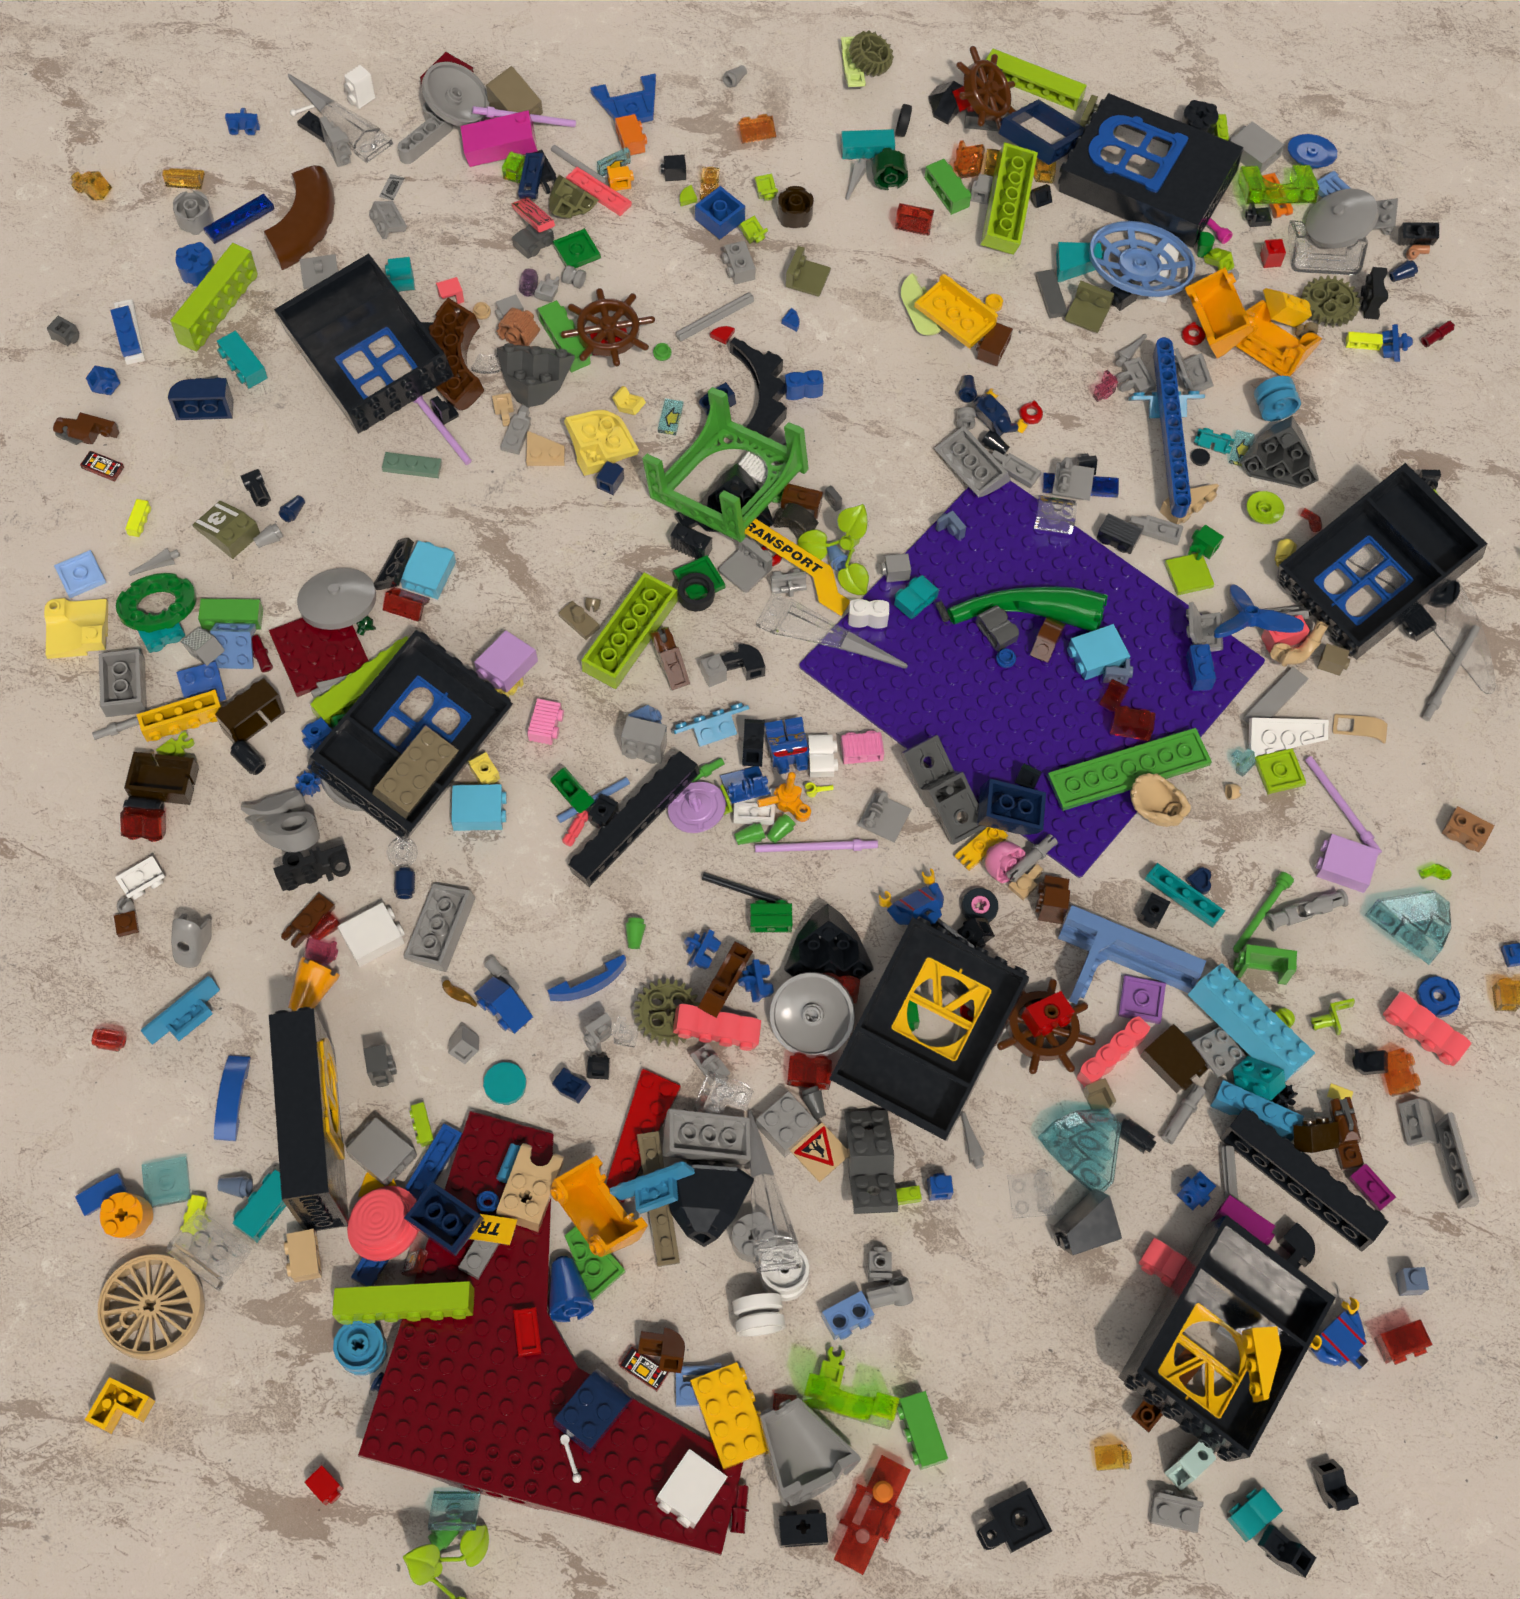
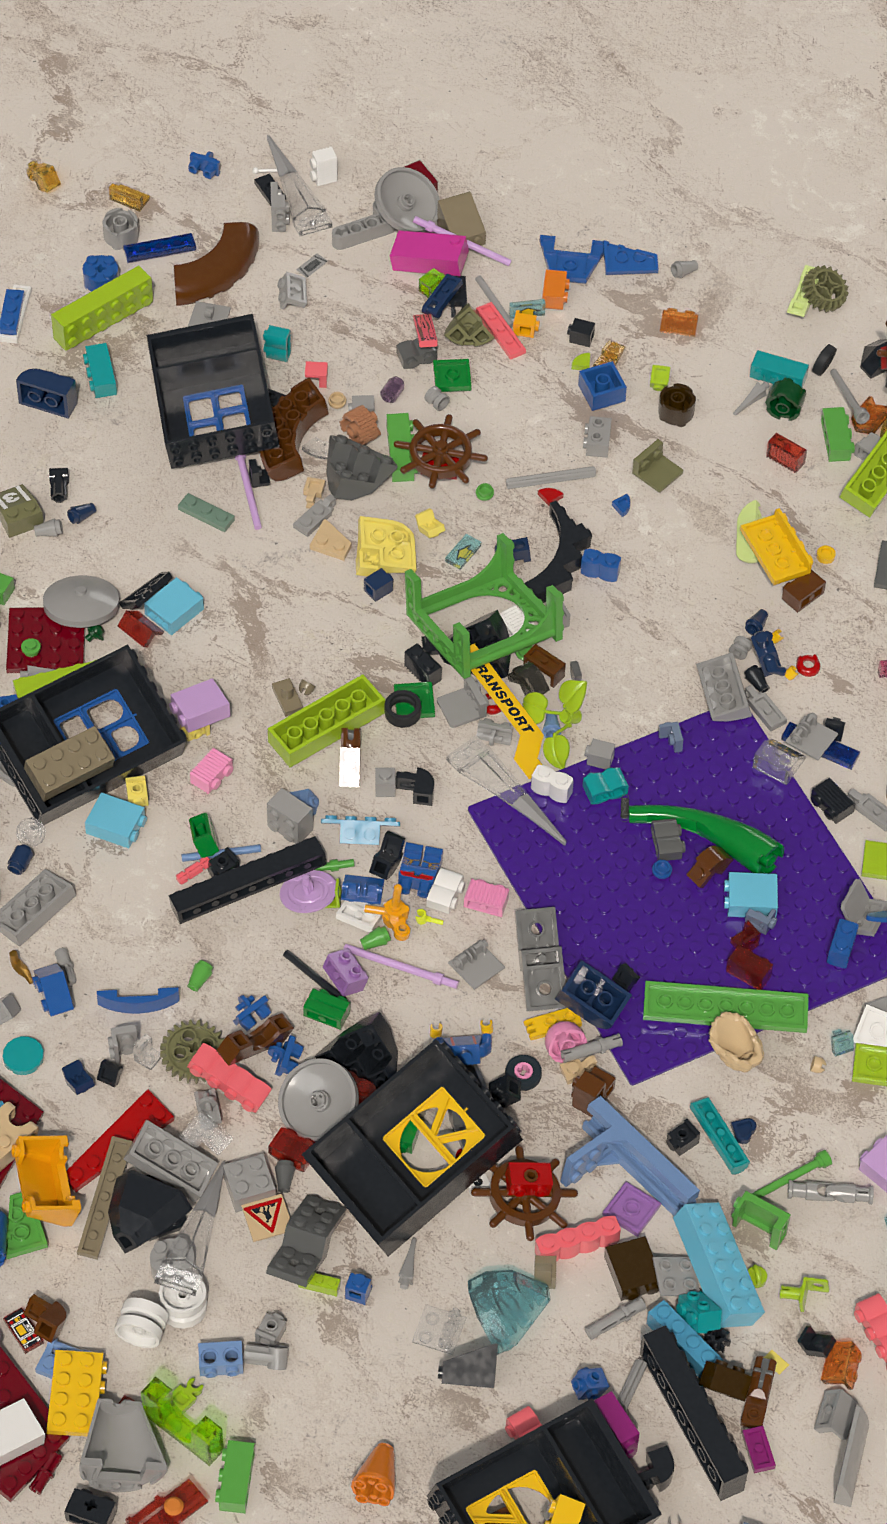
camera: 25 degrees right, 10 degrees down
light grey plate [534,273,559,302] -> none
dark azure bracket [610,1162,695,1214] -> none
bright green cone [734,823,766,845] -> none
lime bracket [739,215,768,244] -> none
black head [1116,1118,1157,1154] -> none
none -> bright green plate [21,639,41,657]
none -> medium lavender brick [323,948,368,997]
none -> orange cone [351,1443,395,1506]
none -> blue wing [603,240,659,275]
none -> light grey piece [830,369,870,424]

